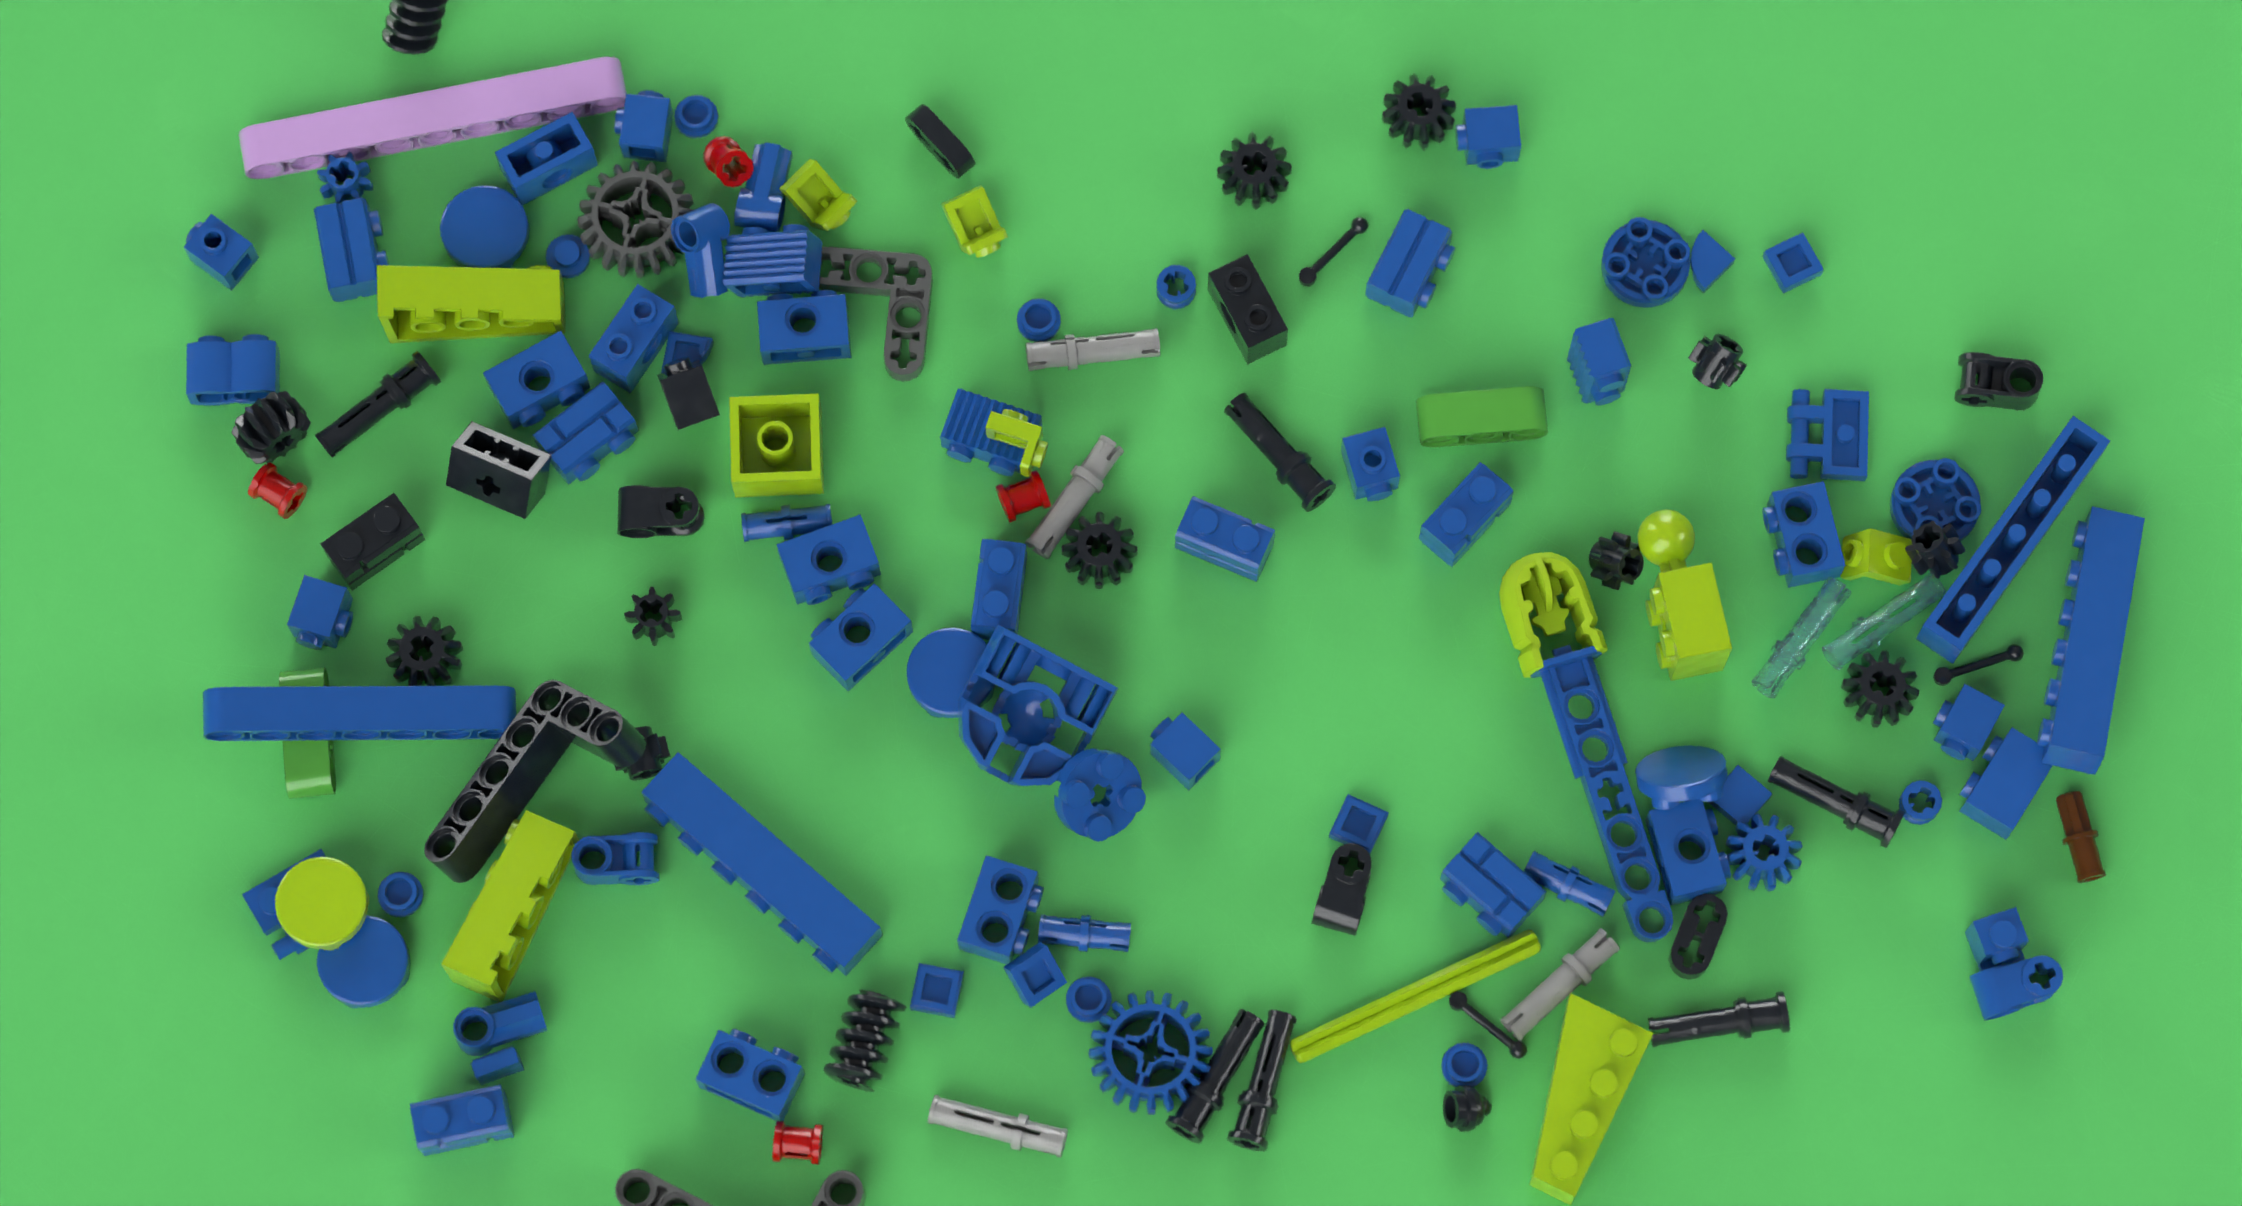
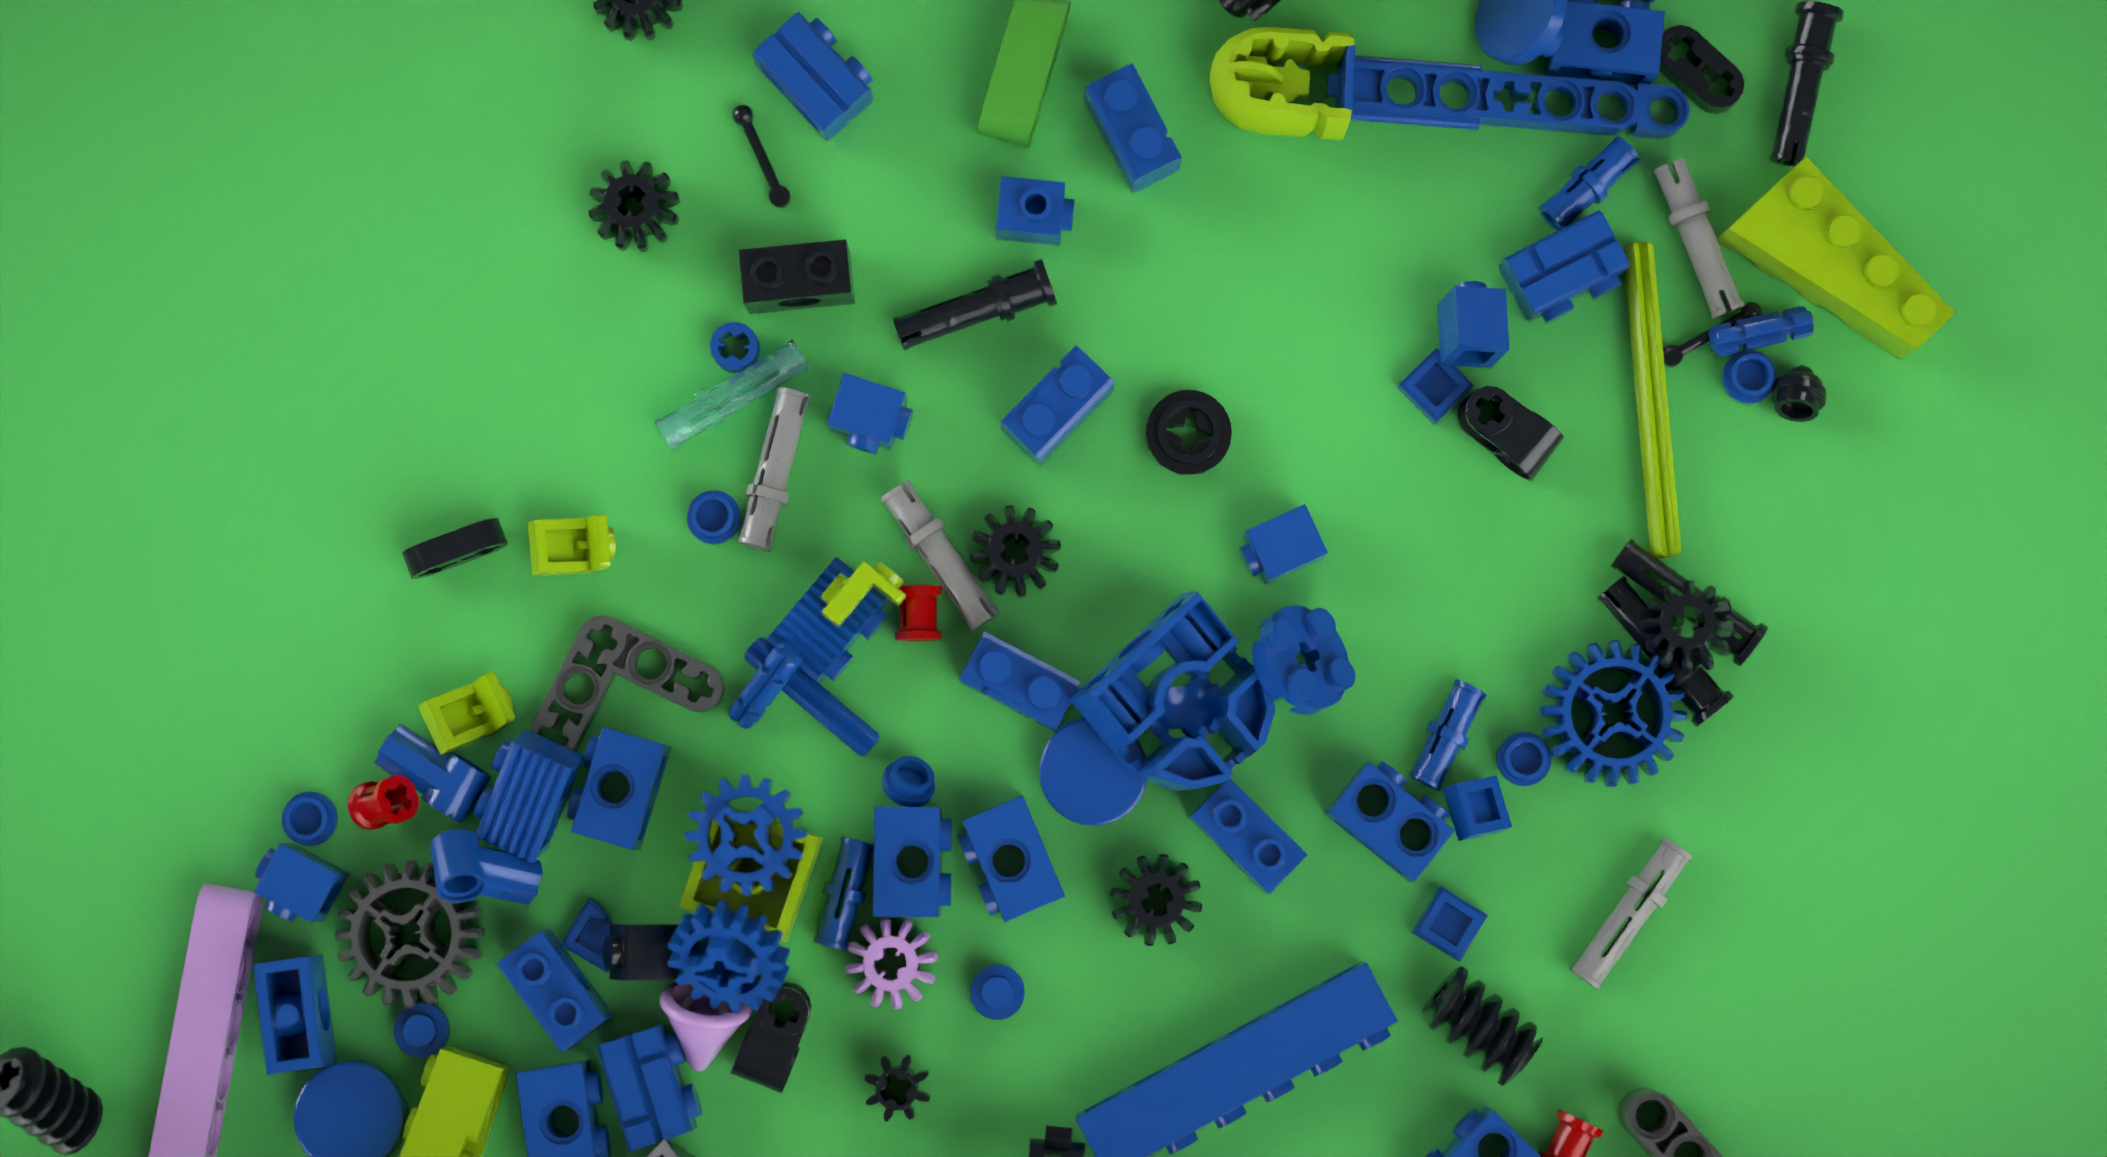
camera: 70 degrees left, 10 degrees up
none -> clear light blue pin [654,339,810,451]
none -> lavender hat [660,981,753,1072]
none -> blue gear [668,901,790,1013]
none -> blue gear [685,774,808,896]
none -> blue axle [729,642,802,729]
none -> blue axle [744,637,880,756]
none -> blue brick [827,373,913,454]
none -> lavender gear [845,917,938,1010]
none -> blue plate [881,756,935,807]
none -> blue plate [970,965,1025,1020]
none -> black gear [1110,854,1202,946]
none -> black gear [1146,390,1232,475]
none -> blue brick [1188,778,1307,894]
none -> blue brick [1437,281,1510,368]
none -> black gear [1641,580,1736,675]
none -> blue axle [1708,306,1814,357]

